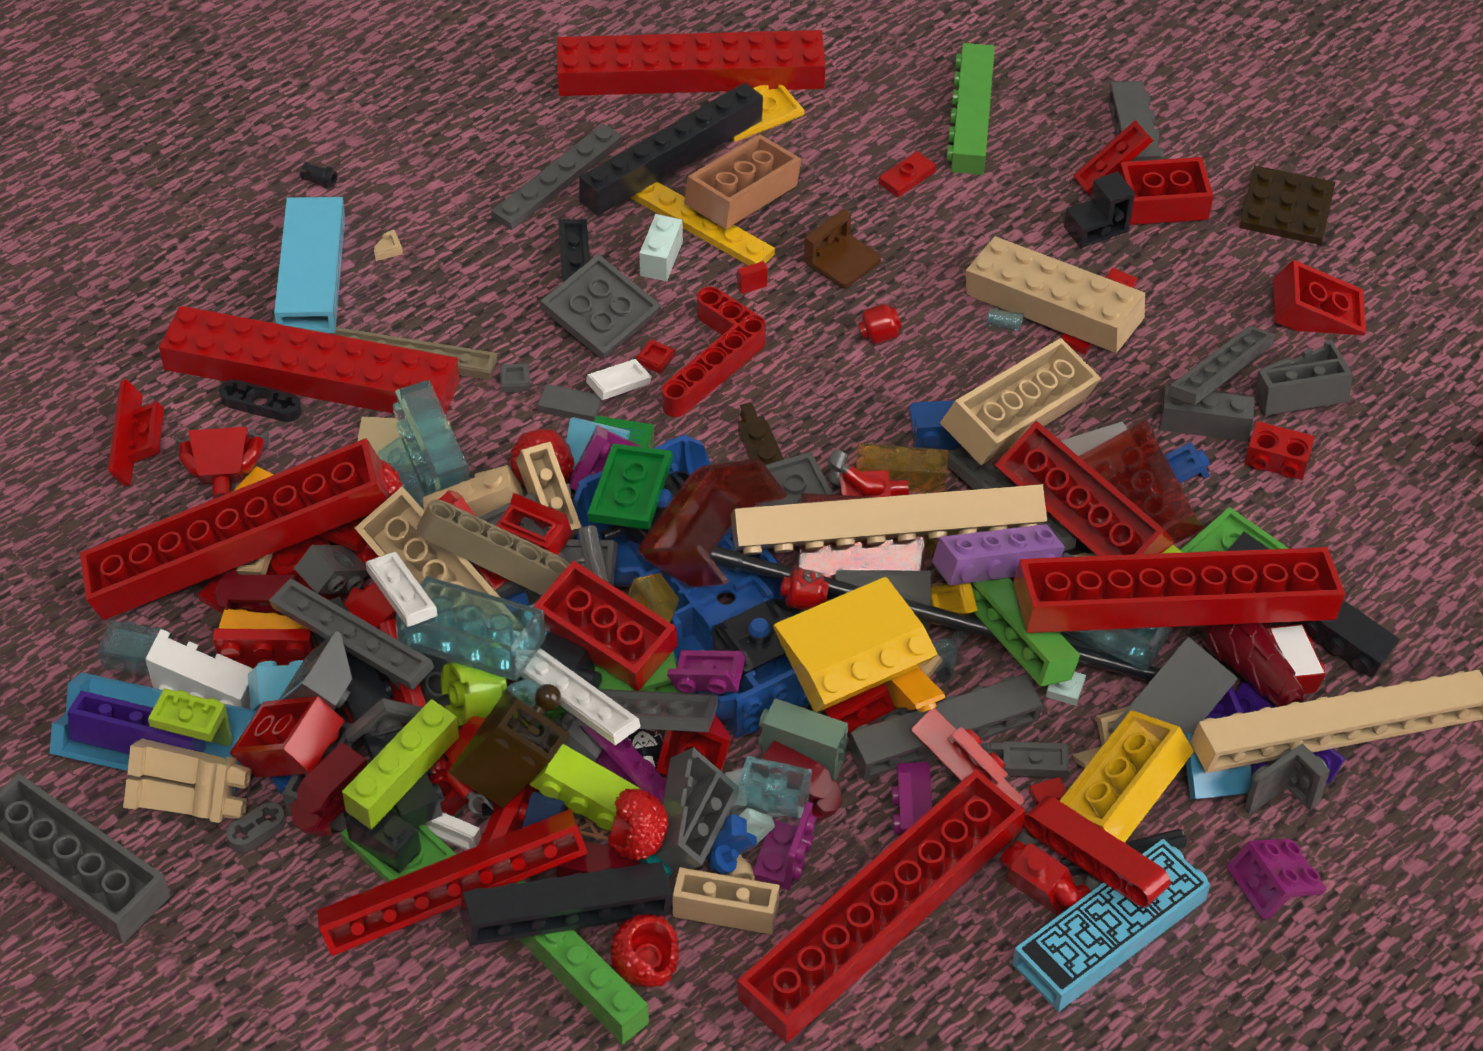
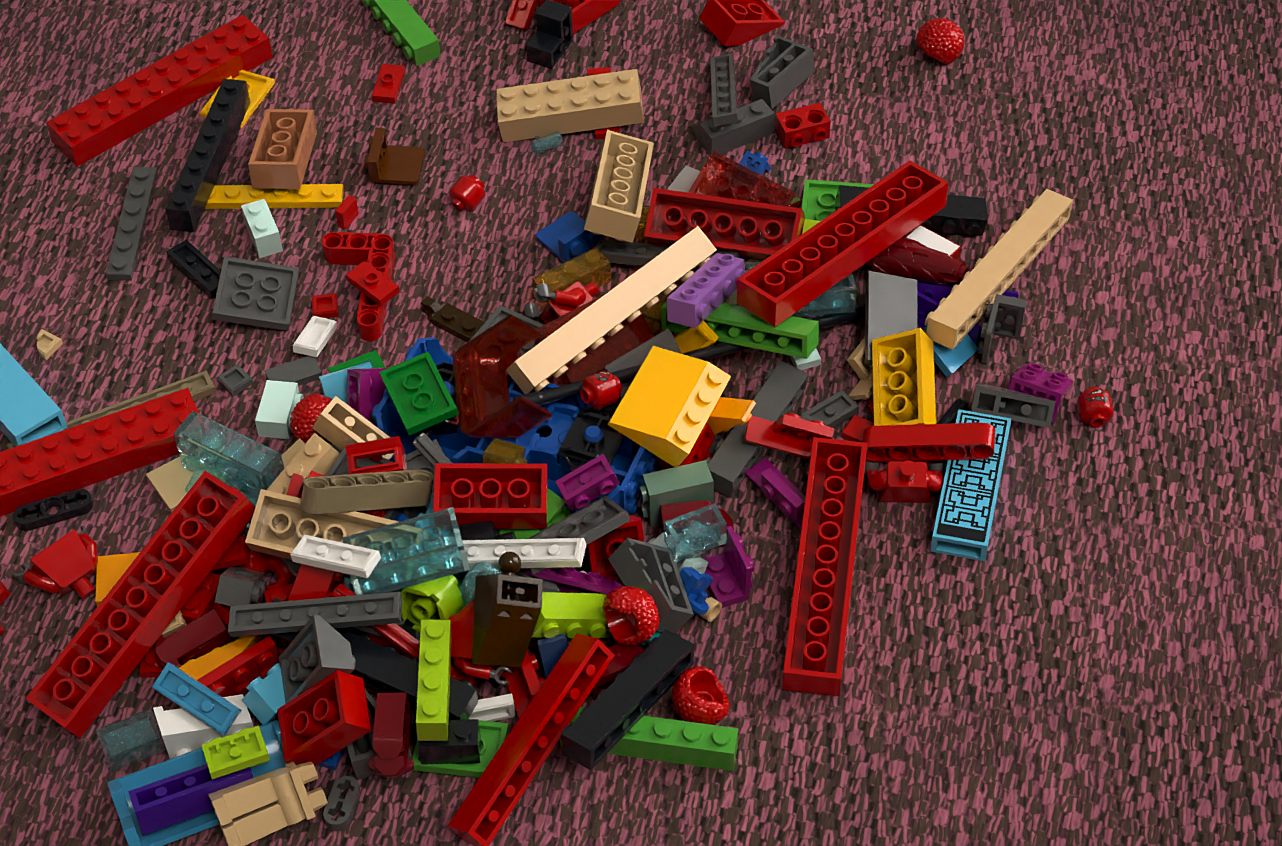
camera: 35 degrees left, 0 degrees up
dark grey tile [345,698,423,742] -> none
tan brick [673,867,780,935] -> none
none -> dark azure tile [152,662,241,735]
none -> light aqua brick [255,380,304,439]
none -> red plate [346,261,400,306]
none -> dark grey slope [971,382,1055,428]
none -> red head [1077,387,1114,427]

